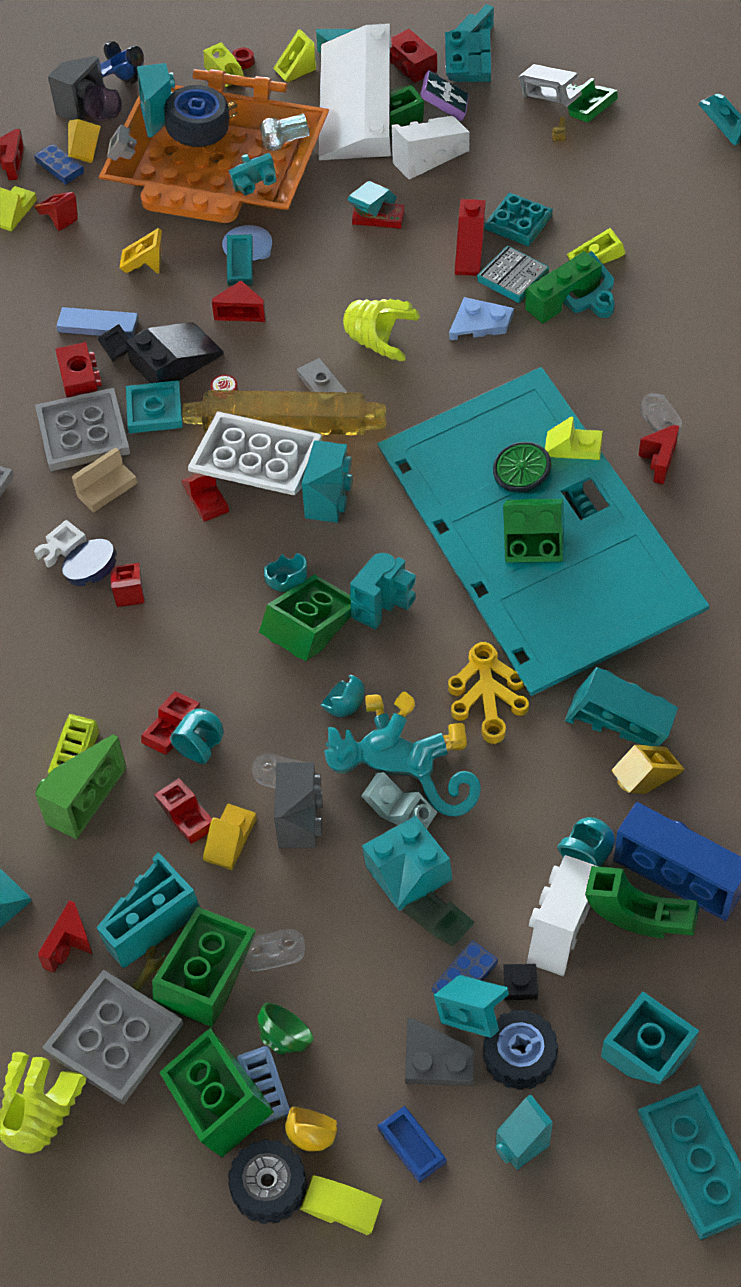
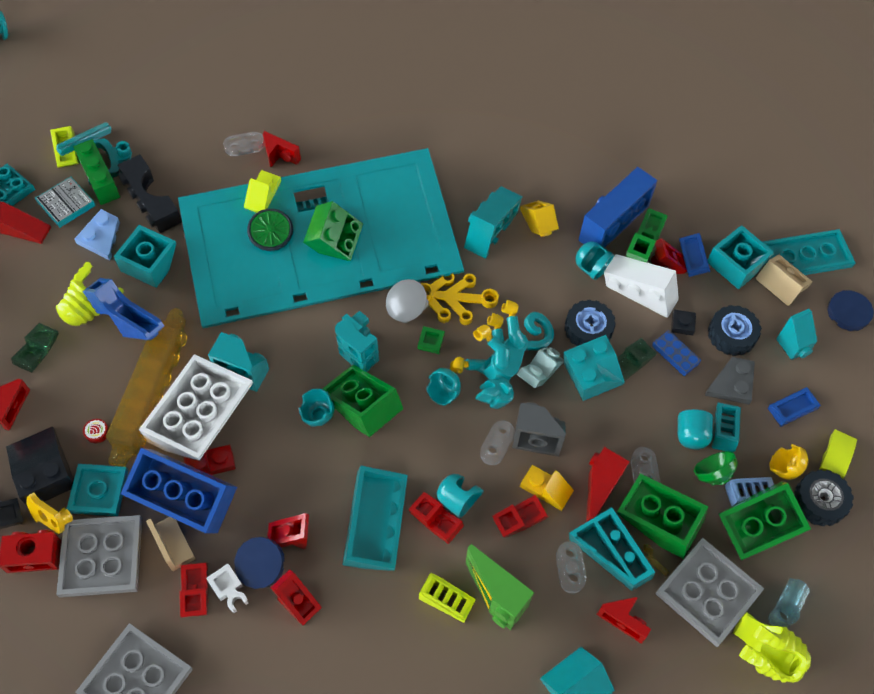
camera: 85 degrees left, 5 degrees up
light grey plate [297,358,347,409] -> none
teal panel [434,975,509,1038] -> none
none -> clear green slope [11,323,59,373]
none -> yellow piece [27,492,73,534]
none -> teal axle [56,122,112,156]
none -> blue arch [83,278,164,340]
none -> teal slope [114,225,177,288]
none -> black arch [118,154,182,234]
none -> blue brick [120,448,237,533]
none -> red slope [179,563,209,618]
none -> red slope [270,569,322,626]
none -> teal slope [342,465,408,570]
none -> light grey dish [386,279,429,323]
none -> green plate [418,326,445,354]
none -> clear plate [556,541,586,593]
none -> black wheel [564,300,616,347]
none -> red slope [586,447,630,522]
none -> red slope [651,238,687,274]
none -> teal helmet [677,409,713,450]
none -> blue tile [679,233,710,277]
none -> teal slope [712,402,741,452]
none -> tan panel [756,255,812,306]
none -> clear light blue piece [768,578,810,629]
none -> dark blue tile [827,290,874,331]

